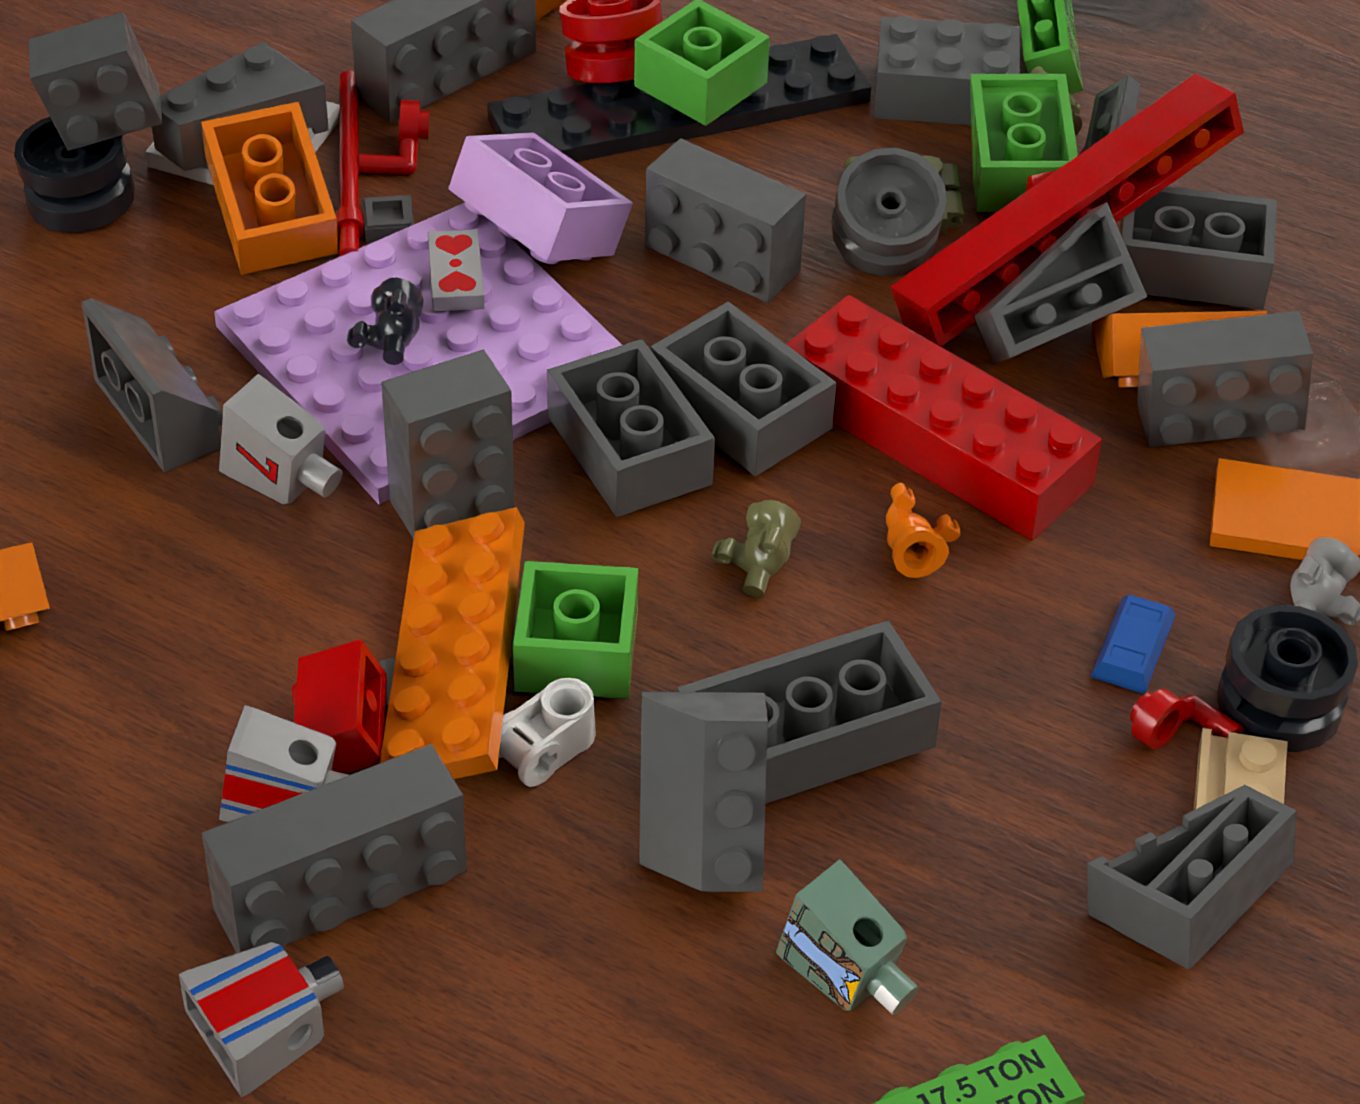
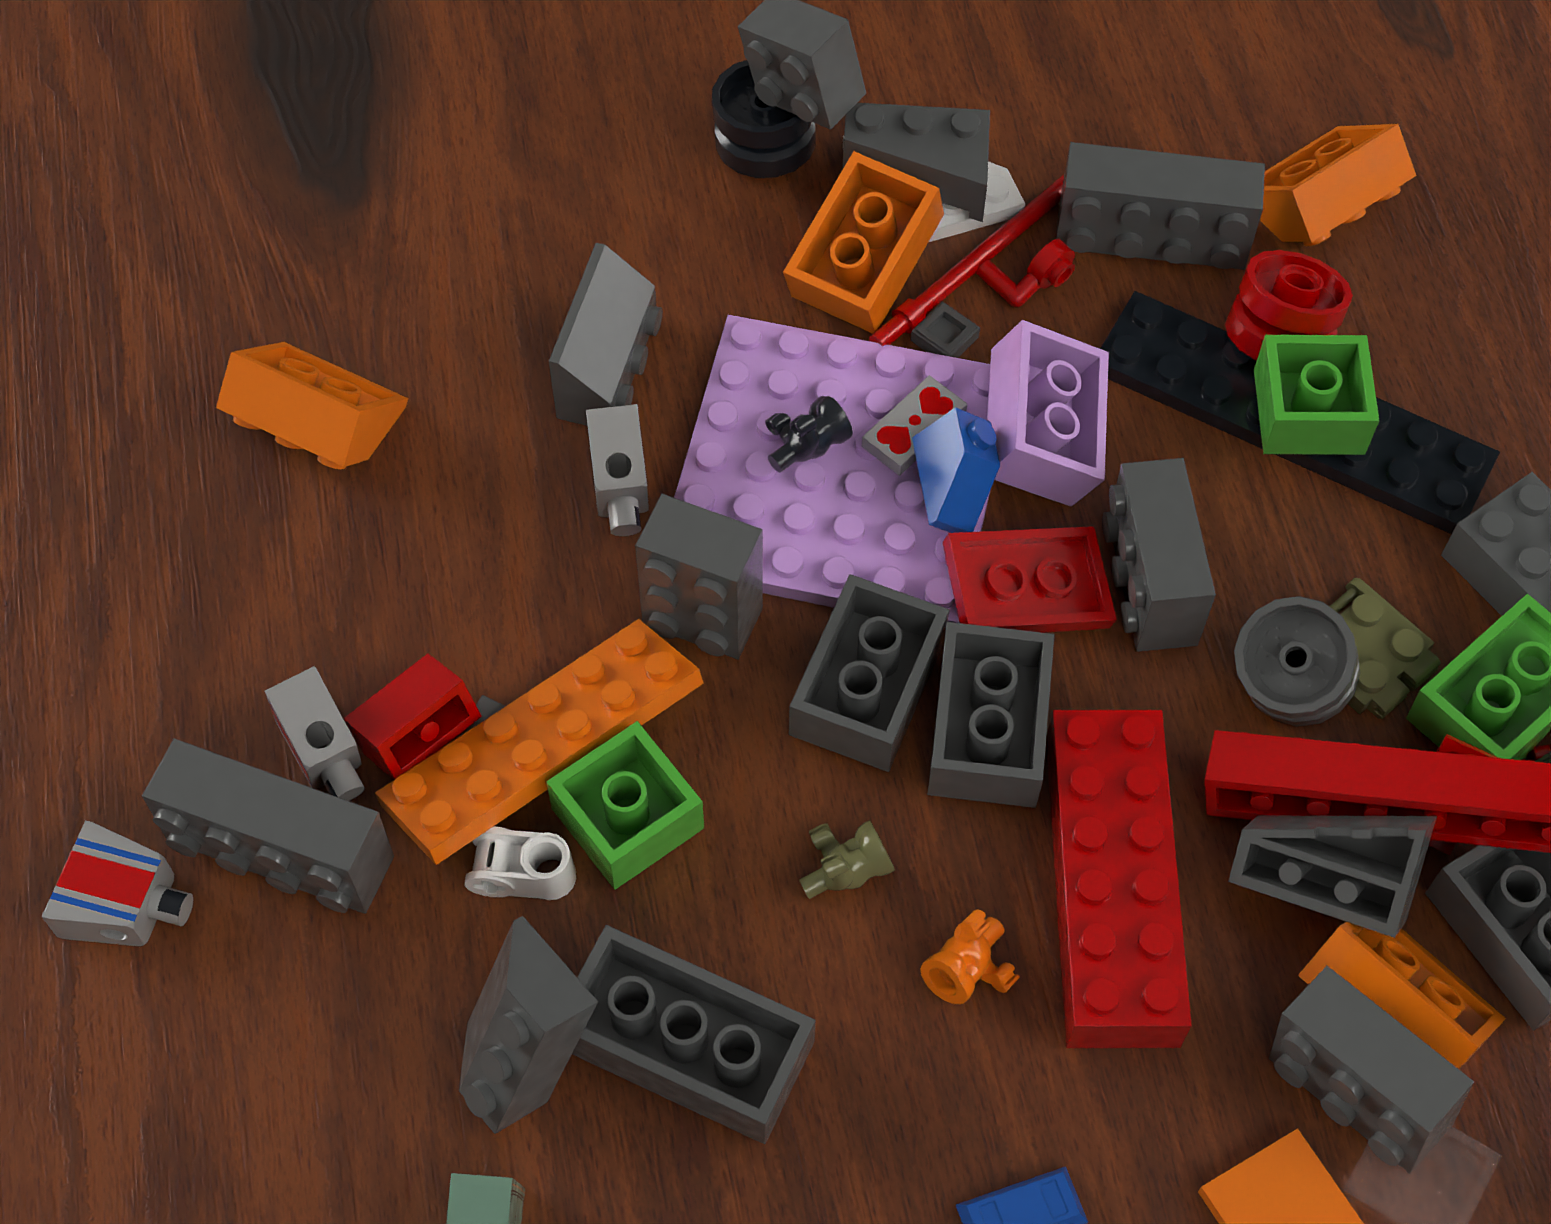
camera: 50 degrees right, 15 degrees up
none -> blue slope [912,407,1000,533]
none -> red plate [942,526,1117,633]

